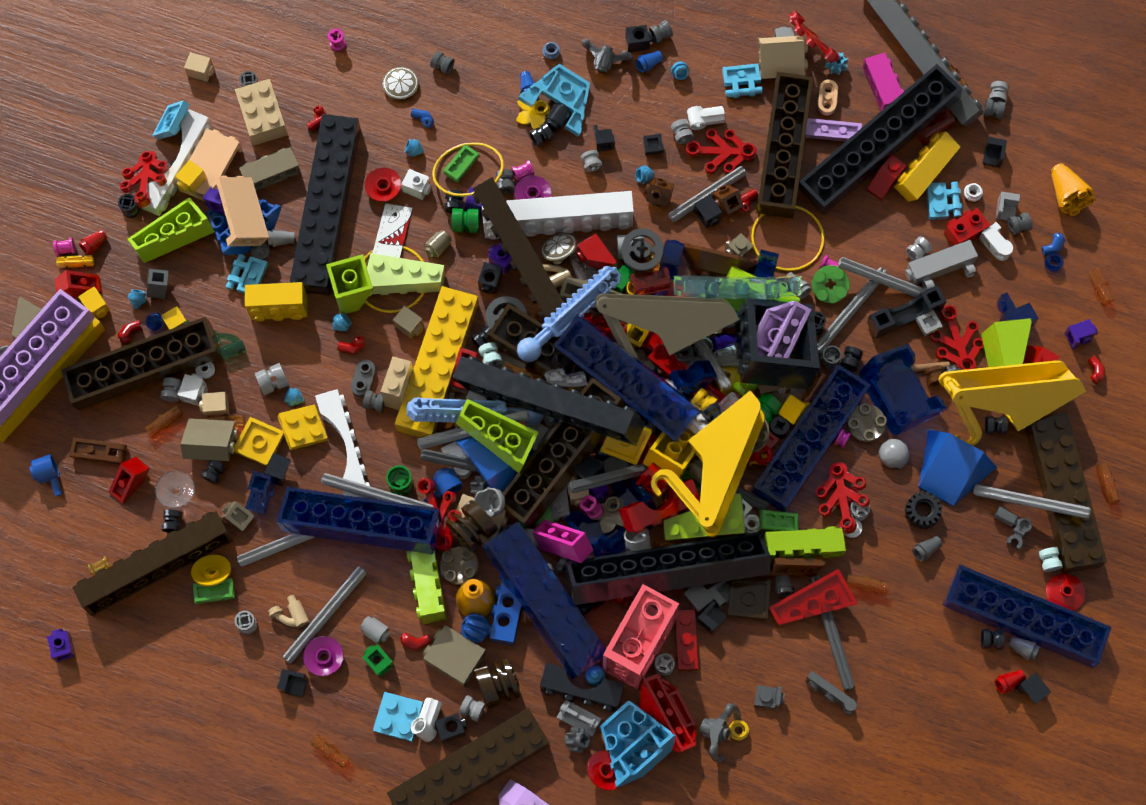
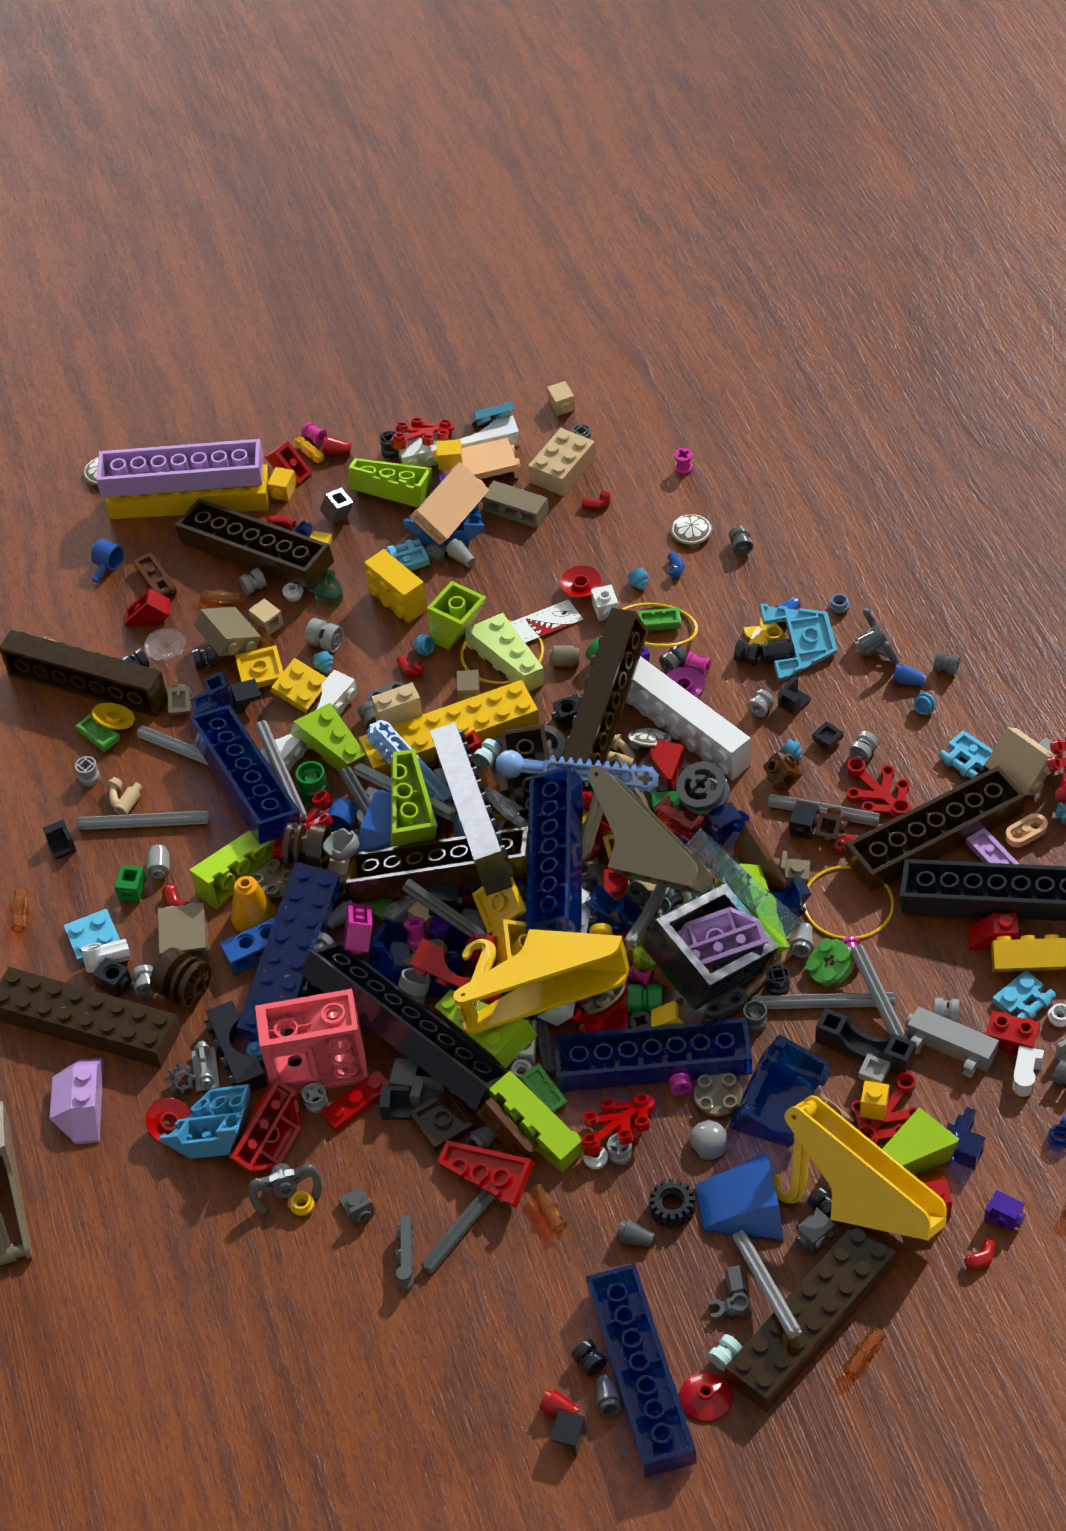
camera: 55 degrees right, 20 degrees down
dark azure plate [128,289,147,309] -> none
white brick [178,374,208,406] -> none
black brick [289,114,361,295] -> none
magenta dish [303,636,344,676] -> none
blue piece [460,613,489,643] -> none
black brick [625,25,652,52] -> none
white piece [687,106,725,130] -> none
black wheel [840,346,863,372] -> none
none -> lime wedge [290,703,366,772]
none -> dark grey window [795,1208,835,1255]
none -> yellow brick [860,1081,889,1121]

